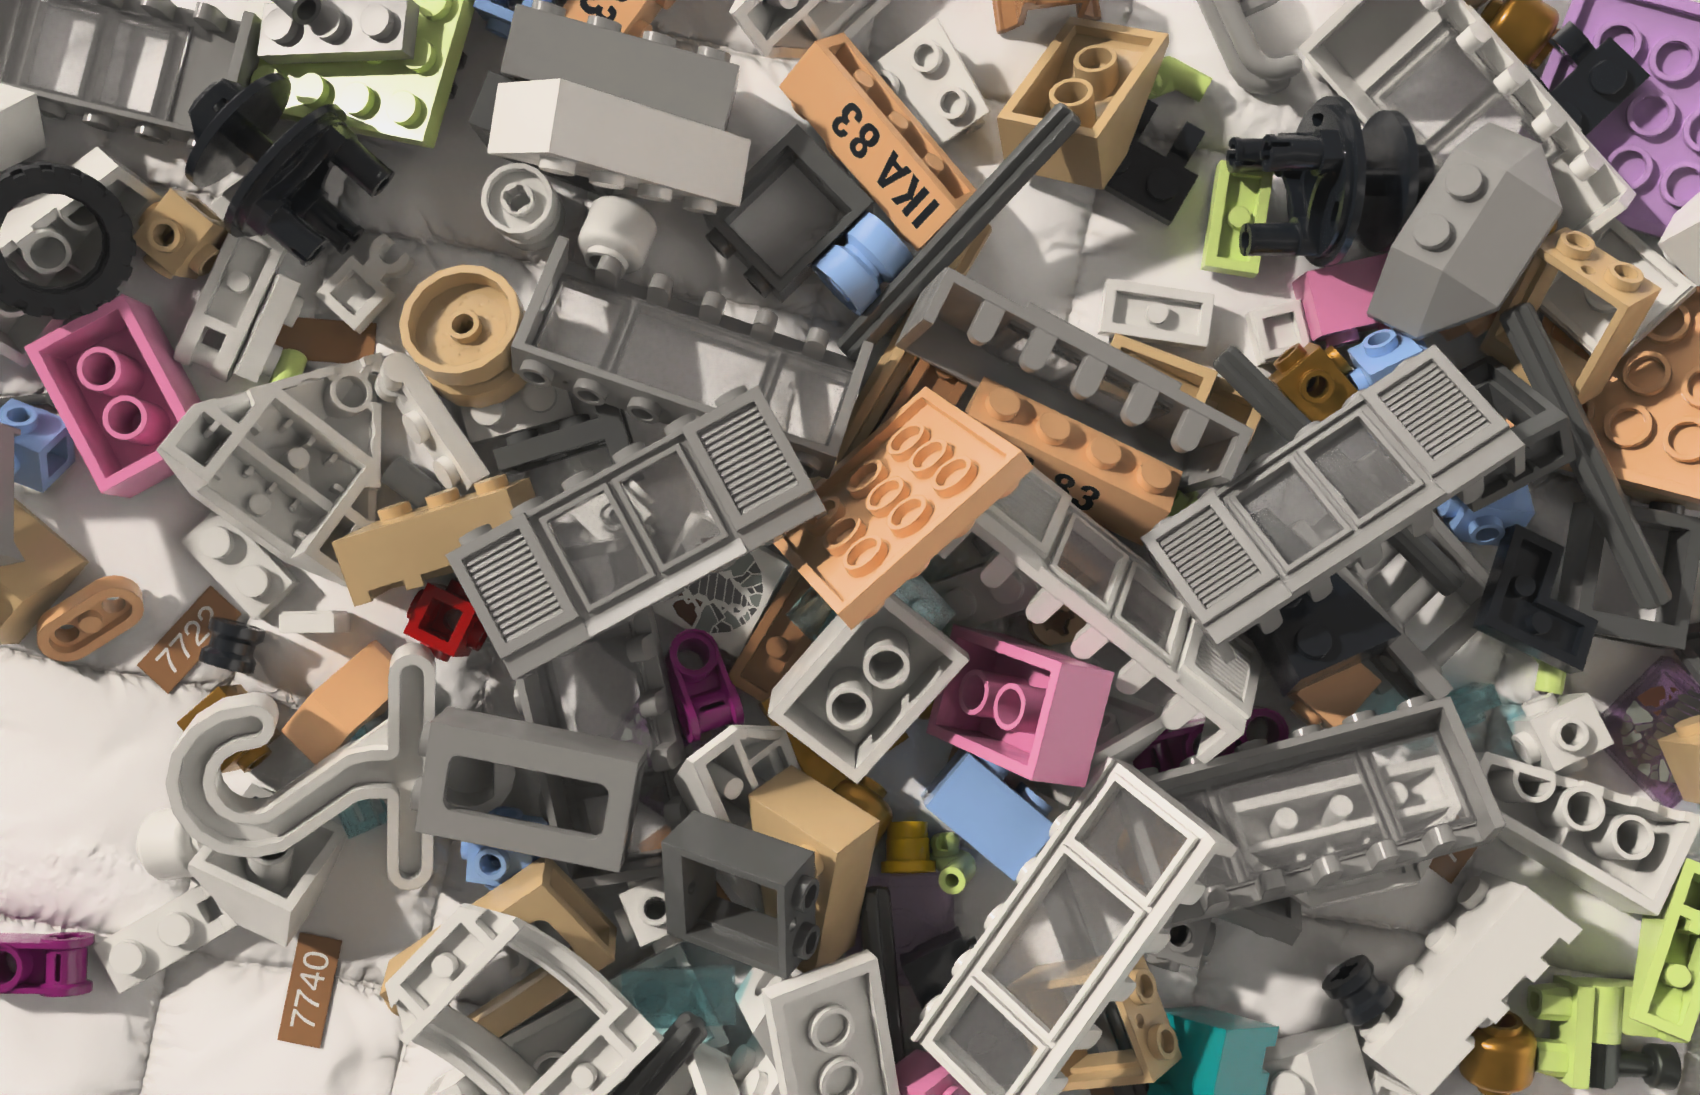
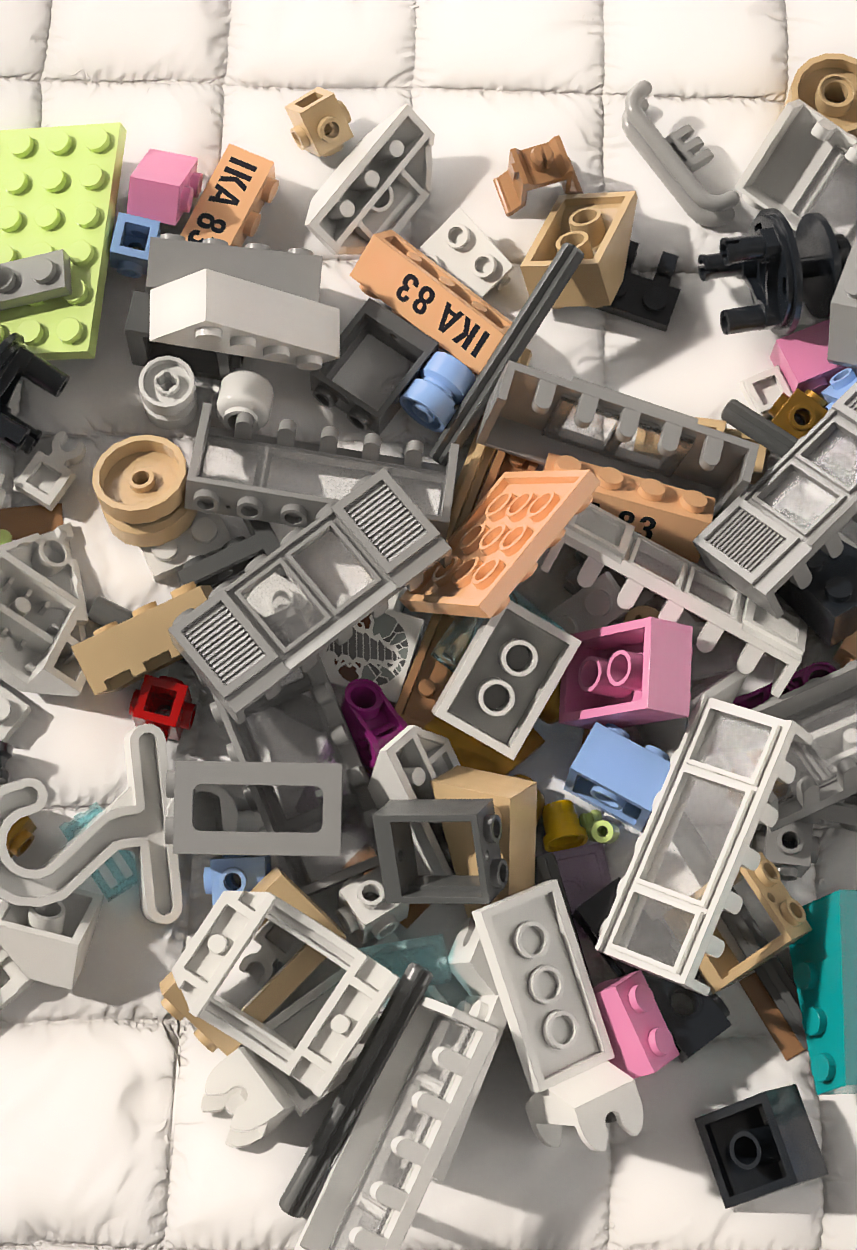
camera: 15 degrees left, 15 degrees down
medium nougat sticker [277,932,342,1048] -> none
white tile [279,610,351,634] -> none
light nougat slope [281,640,392,765] -> none
white plate [375,352,490,496] -> none
white plate [1097,278,1215,351] -> none
yellowish green arm [1148,56,1213,102] -> none
yellowish green plate [1200,160,1274,278] -> none

